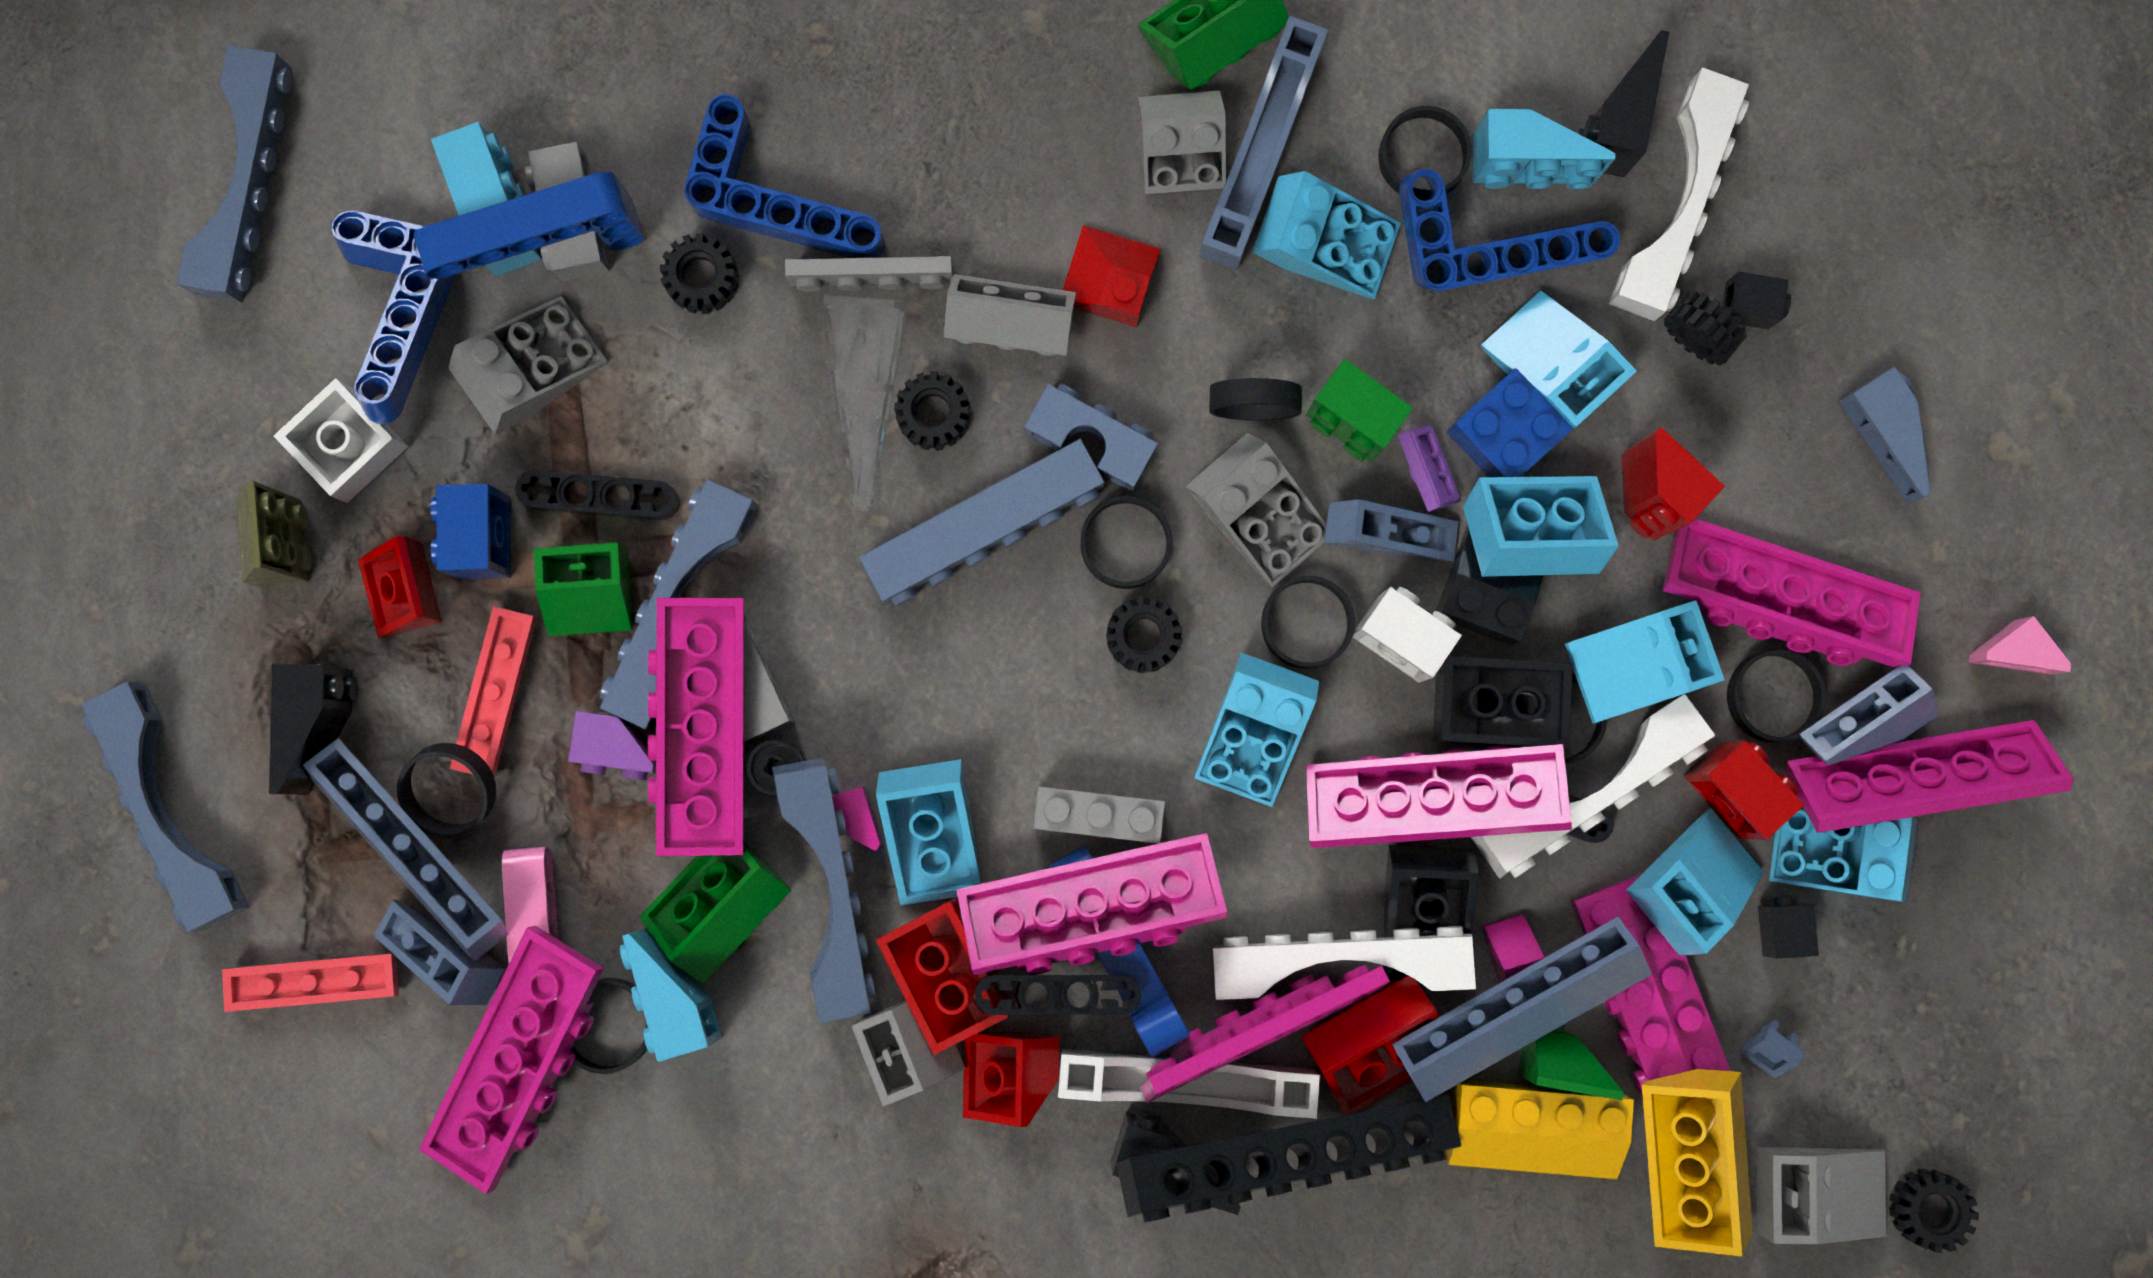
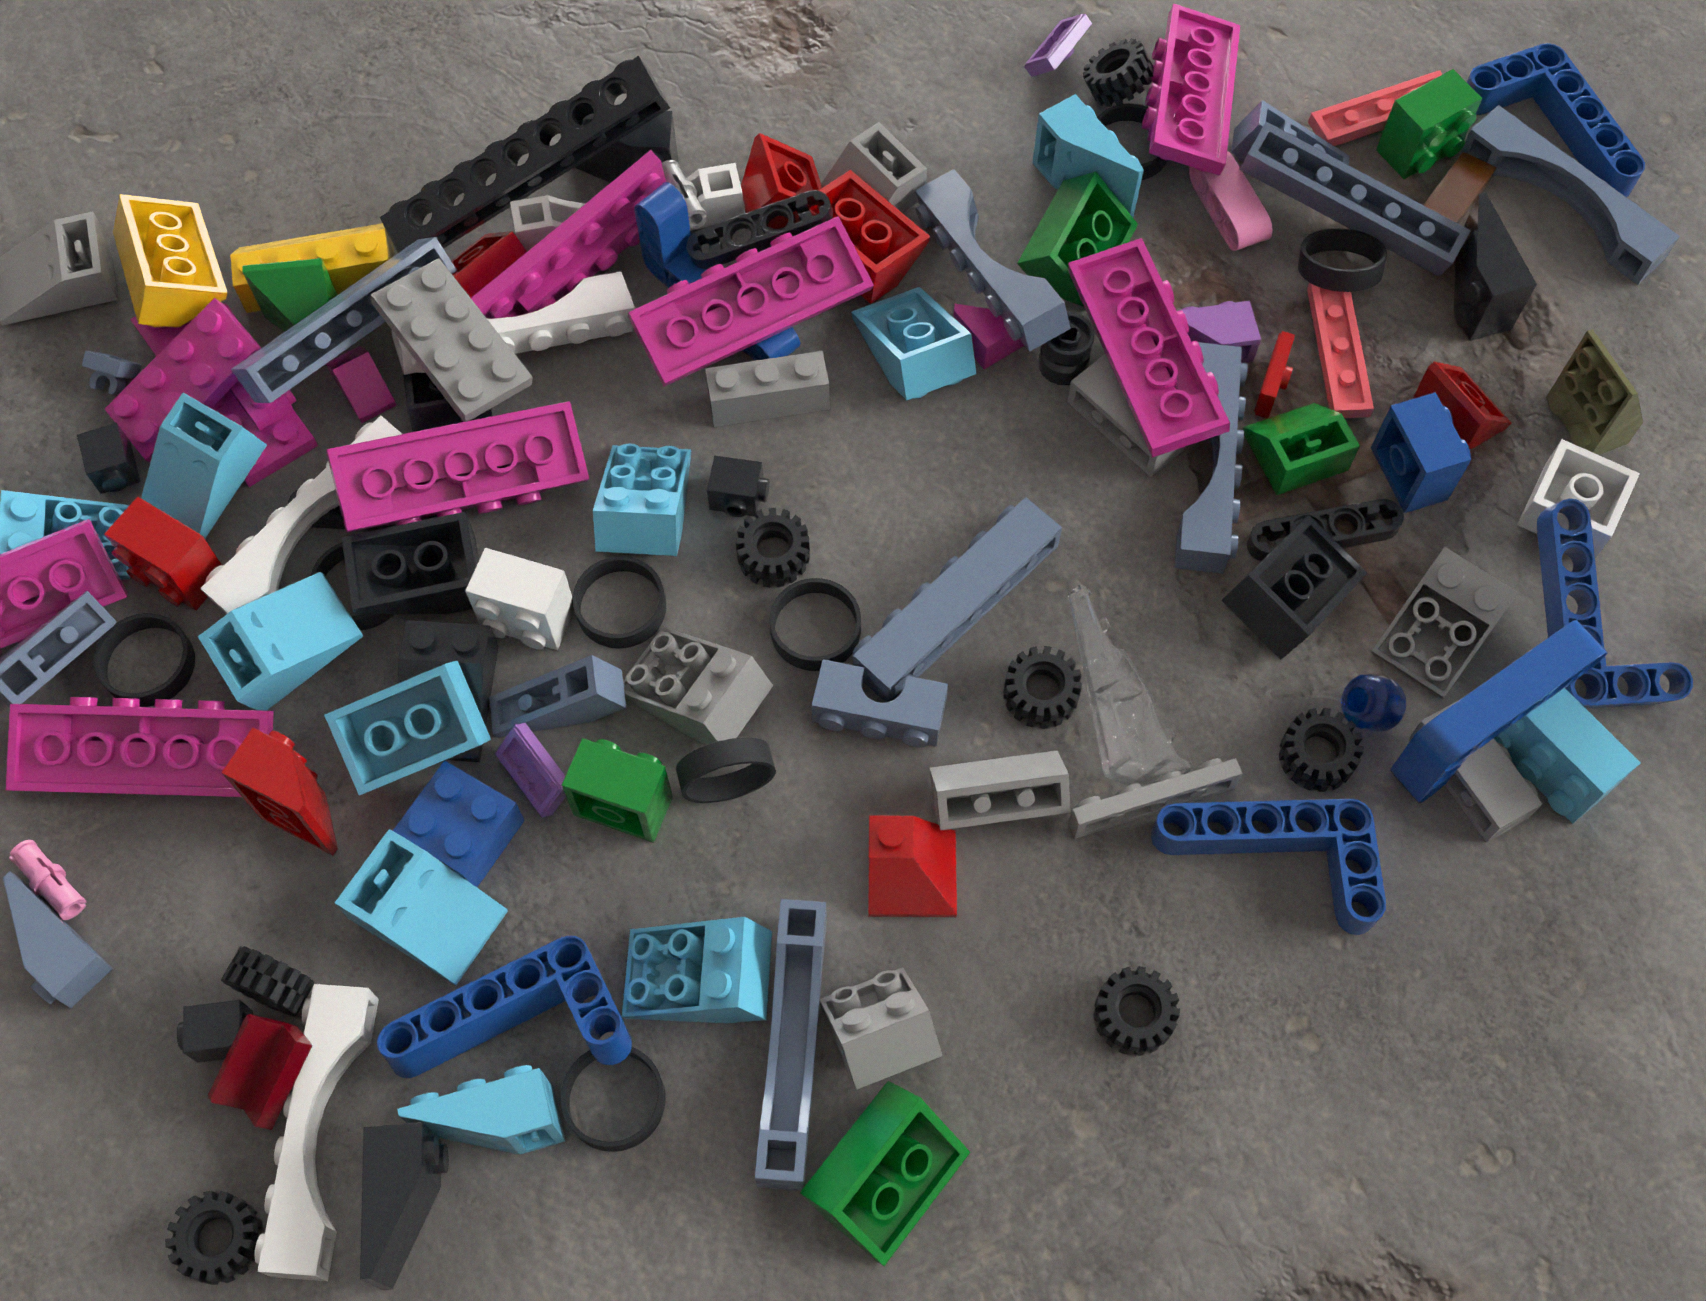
camera: 165 degrees right, 20 degrees down
none -> bright pink pin [9,840,87,920]
none -> dark pink plate [105,298,261,462]
none -> black tyre [165,1191,263,1285]
none -> dark red panel [208,1014,313,1130]
none -> light grey plate [371,258,533,422]
none -> light grey pin [662,160,707,229]
none -> black brick [707,455,770,517]
none -> medium lavender plate [1024,14,1092,77]
none -> black tyre [1083,38,1154,107]
none -> black tyre [1093,966,1180,1056]
none -> black slope [1221,515,1367,660]
none -> red plate [1254,331,1295,419]
none -> clear blue head [1341,674,1406,732]
none -> green brick [1376,69,1482,179]
none -> reddish brown tile [1424,152,1497,224]
none -> blue beam [1467,43,1645,197]

